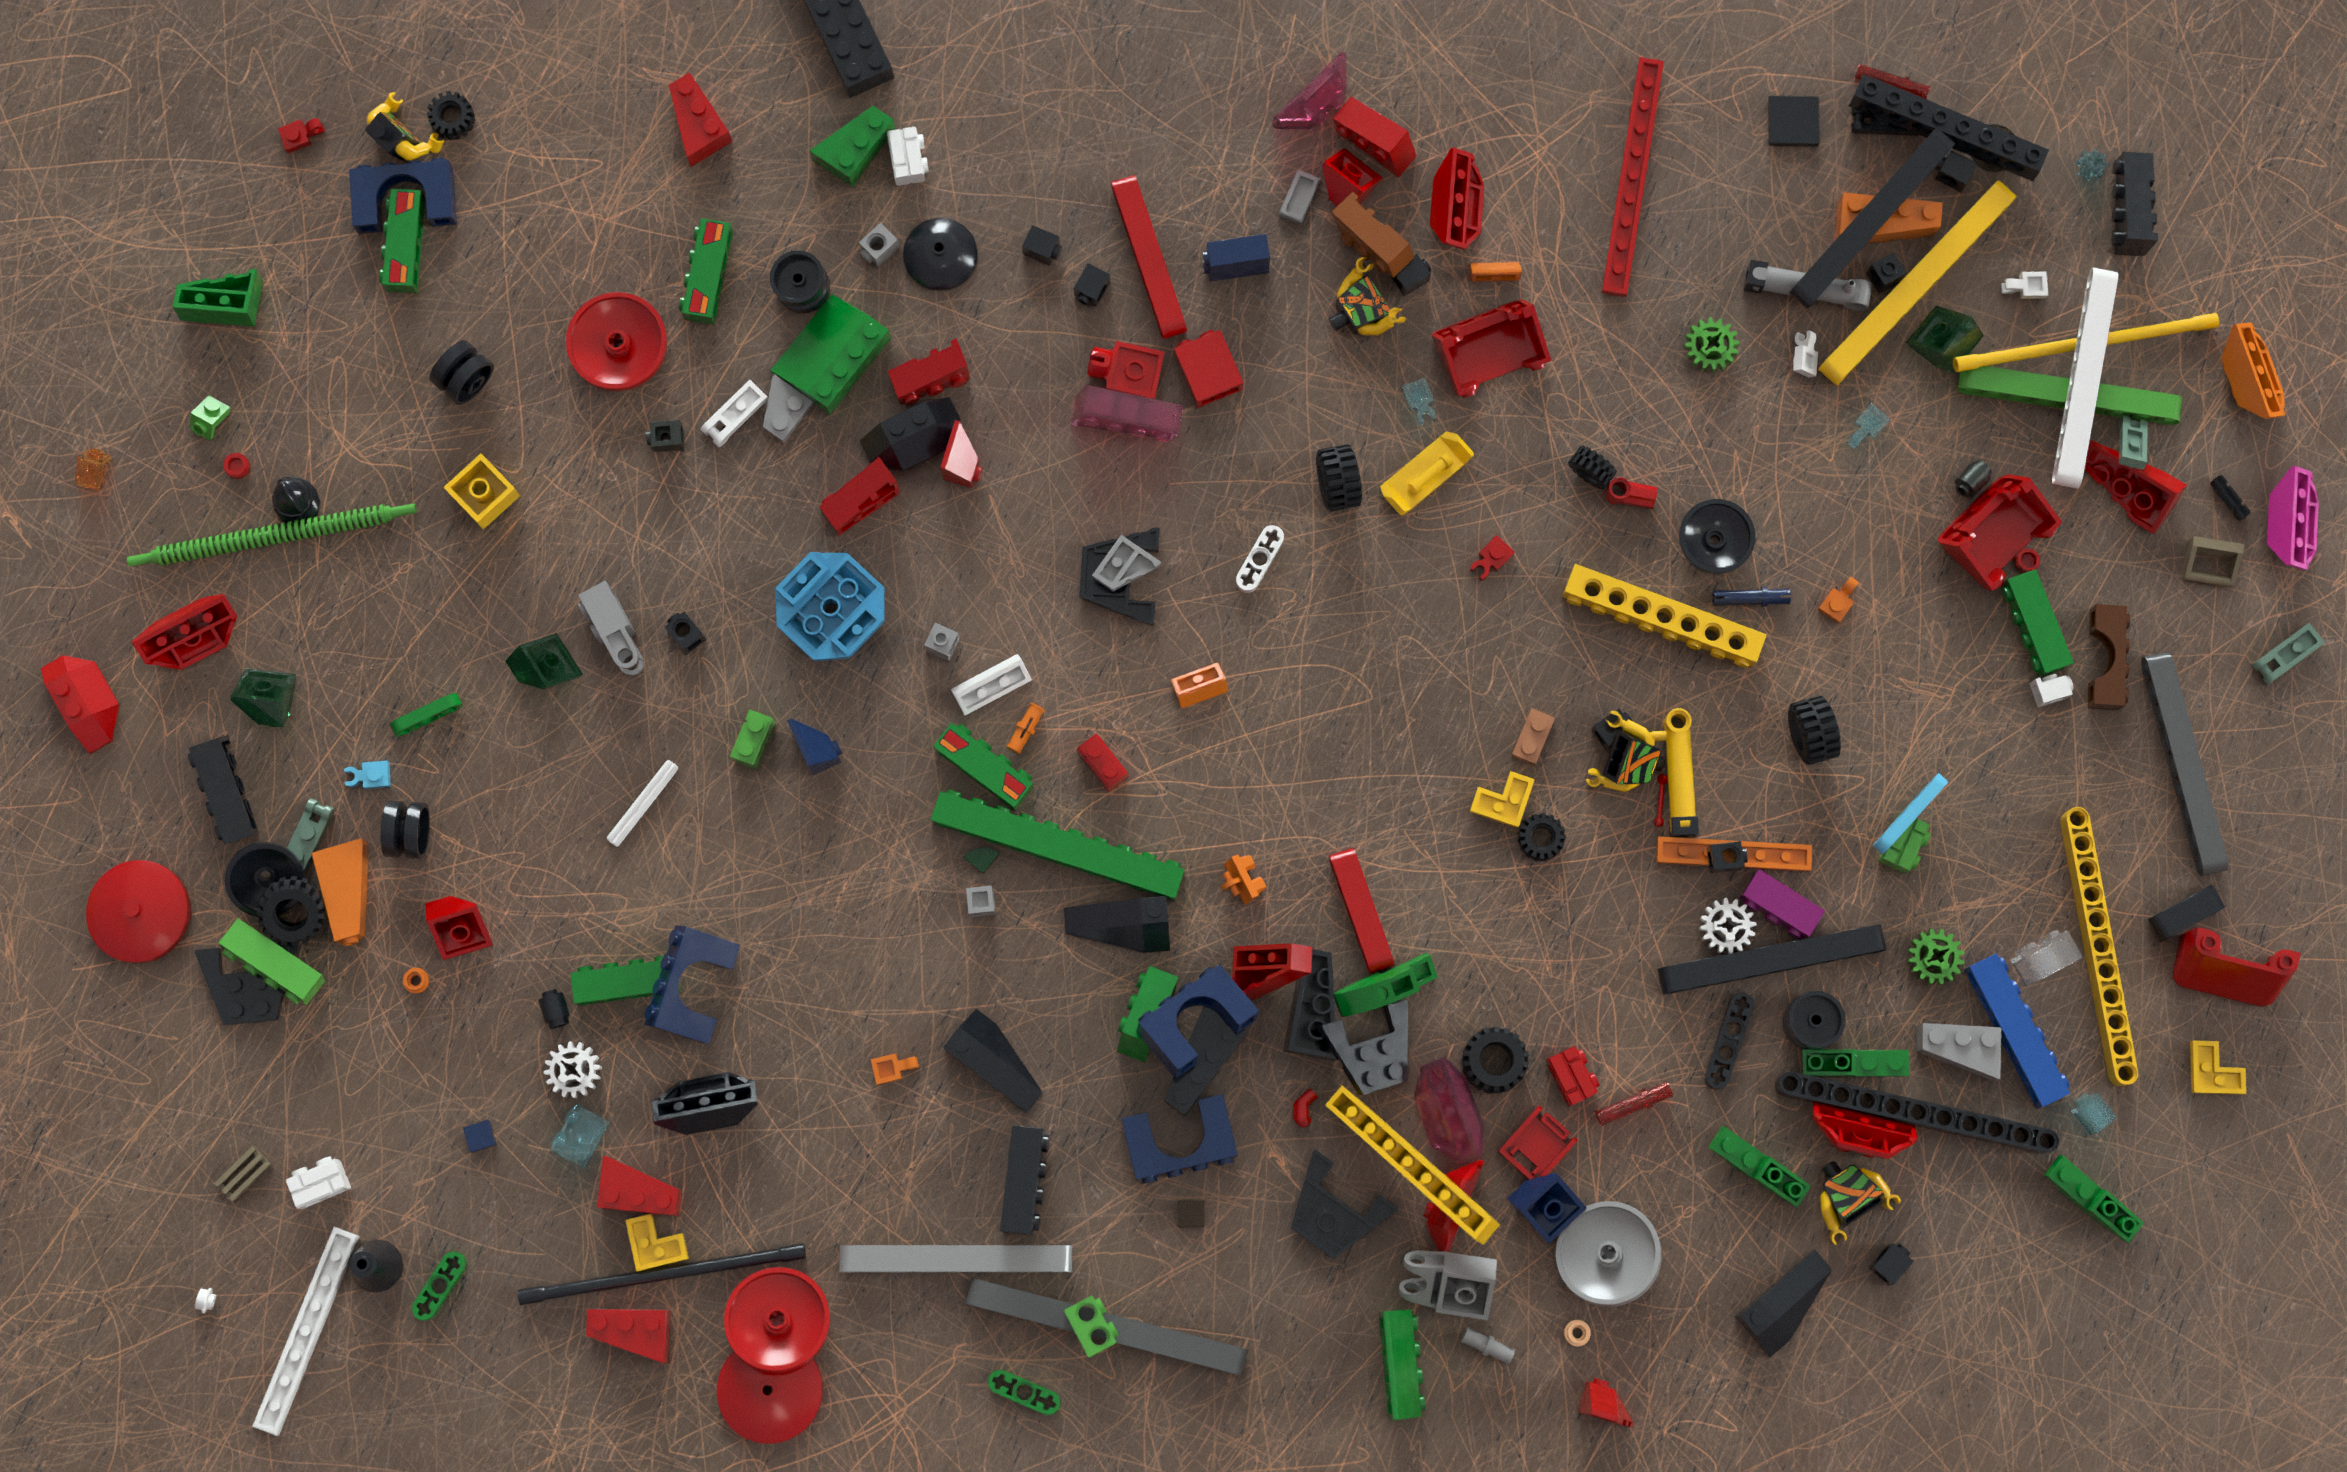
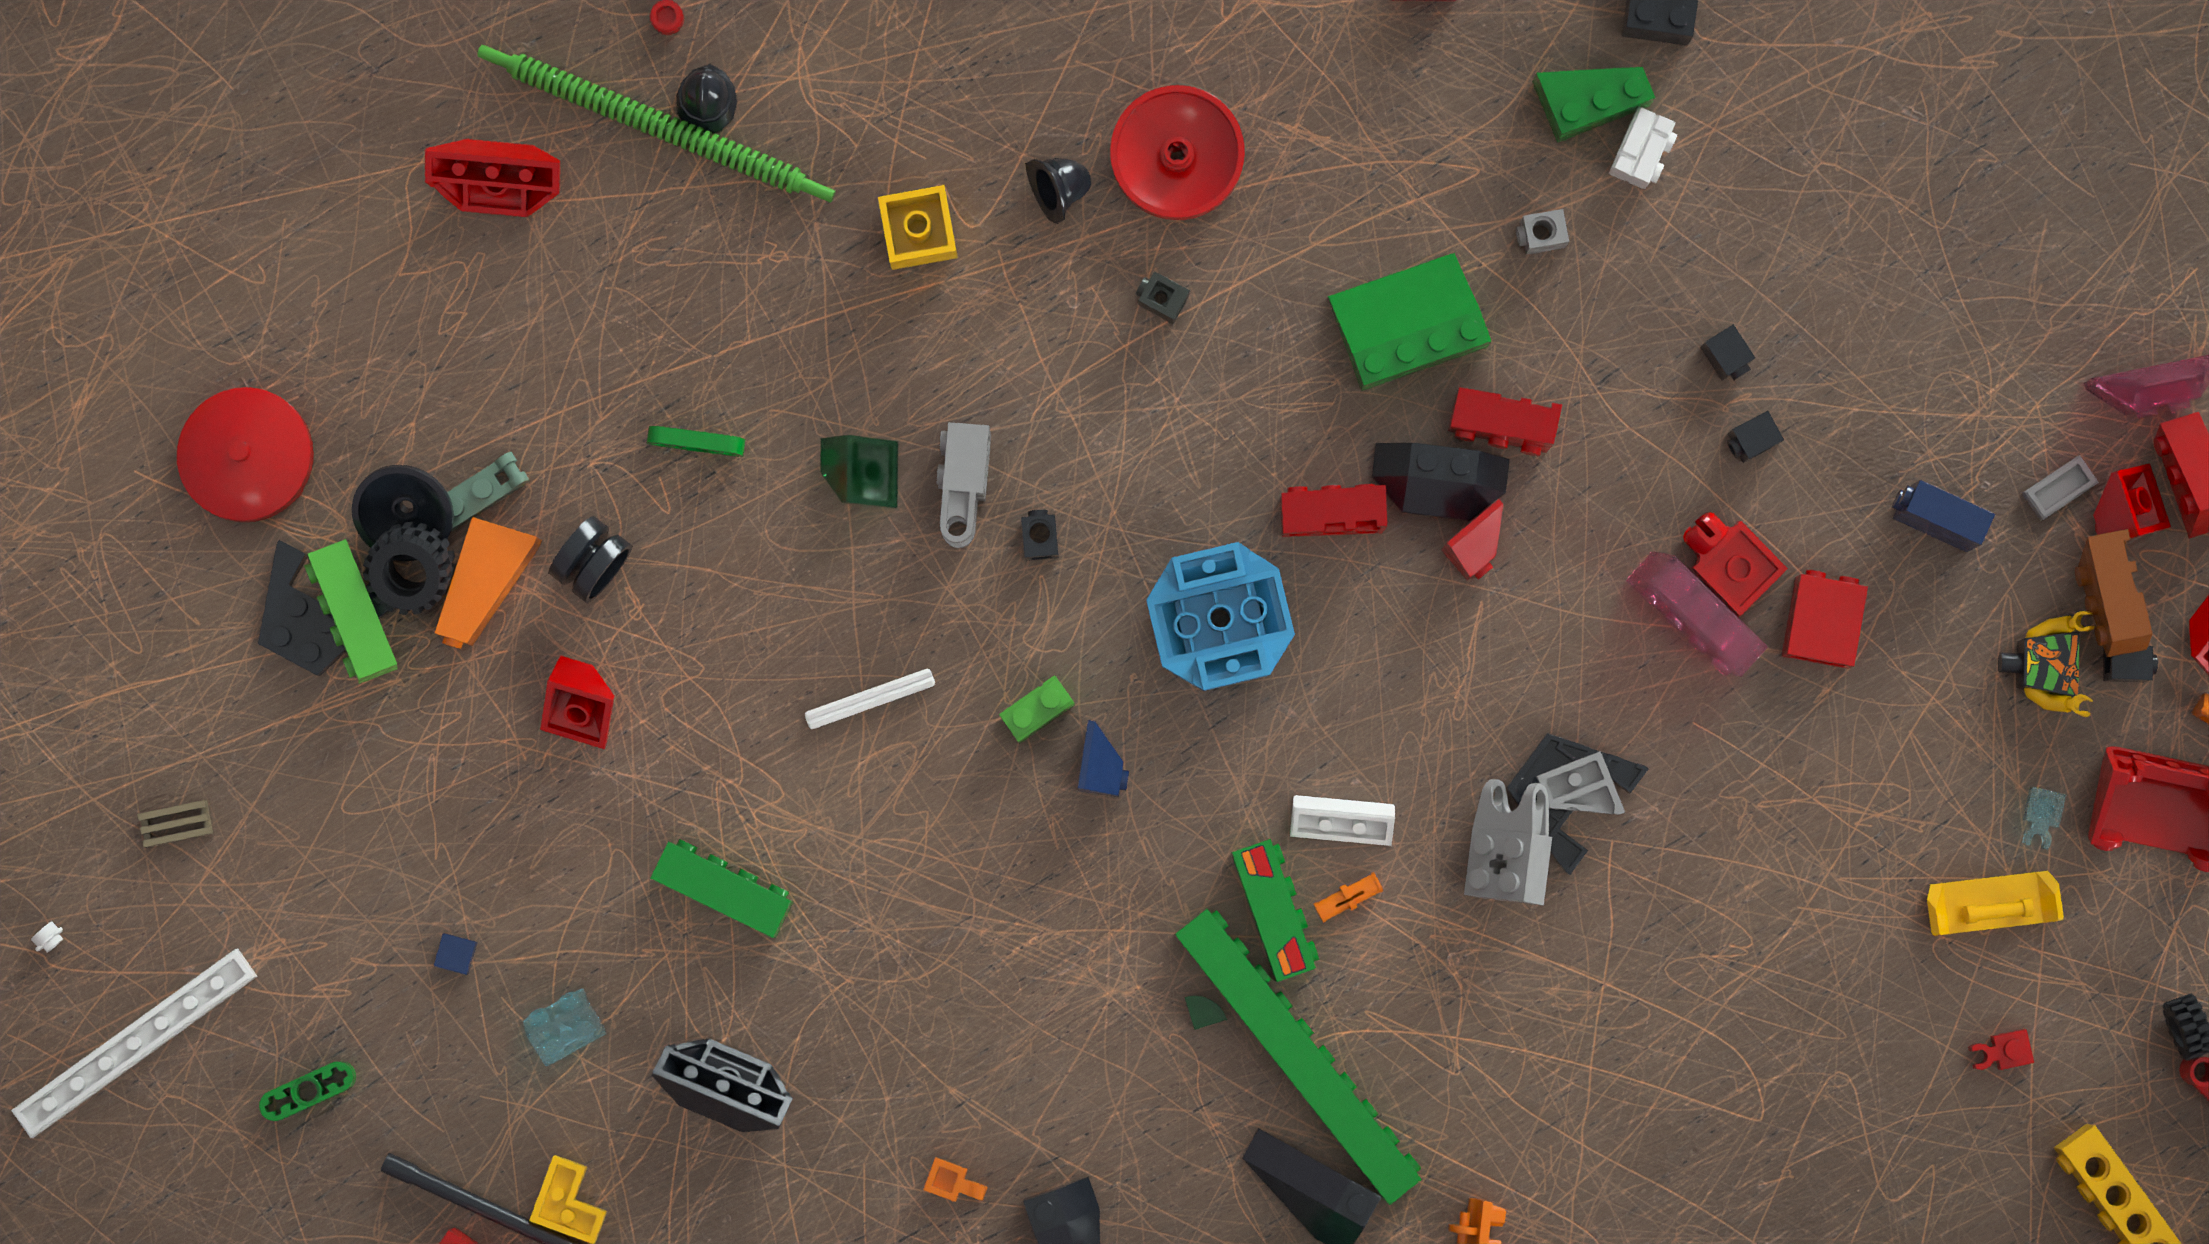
camera: 35 degrees right, 5 degrees up
red wedge [41,655,120,754] -> none
black wedge [188,735,259,845] -> none
clear green slope [230,668,296,727] -> none
white brick [286,1157,351,1209] -> none
medium azure plate [344,761,391,789] -> none
black cone [350,1240,404,1292] -> none
orange plate [403,968,429,994] -> none
black wheel [429,340,494,405] -> none
black brick [538,989,570,1029] -> none
white gear [544,1042,602,1099] -> none
red wedge [597,1155,682,1217] -> none
dark blue arch [644,925,740,1044] -> none
green brick [679,218,733,325] -> none
white plate [701,380,768,447] -> none
light grey wing [763,374,814,443] -> none
black wheel [770,251,830,313] -> none
black dish [903,218,978,291] -> none
light grey brick [924,623,960,661] -> none
light grey brick [966,885,996,918] -> none
red brick [1077,733,1129,793] -> none
red beam [1111,175,1187,340] -> none
orange slope [1170,662,1228,708] -> none
white beam [1236,525,1284,593] -> none
black tyre [1316,444,1362,512] -> none
none -> black piece [1025,158,1091,224]
none -> light grey brick [1464,779,1552,905]

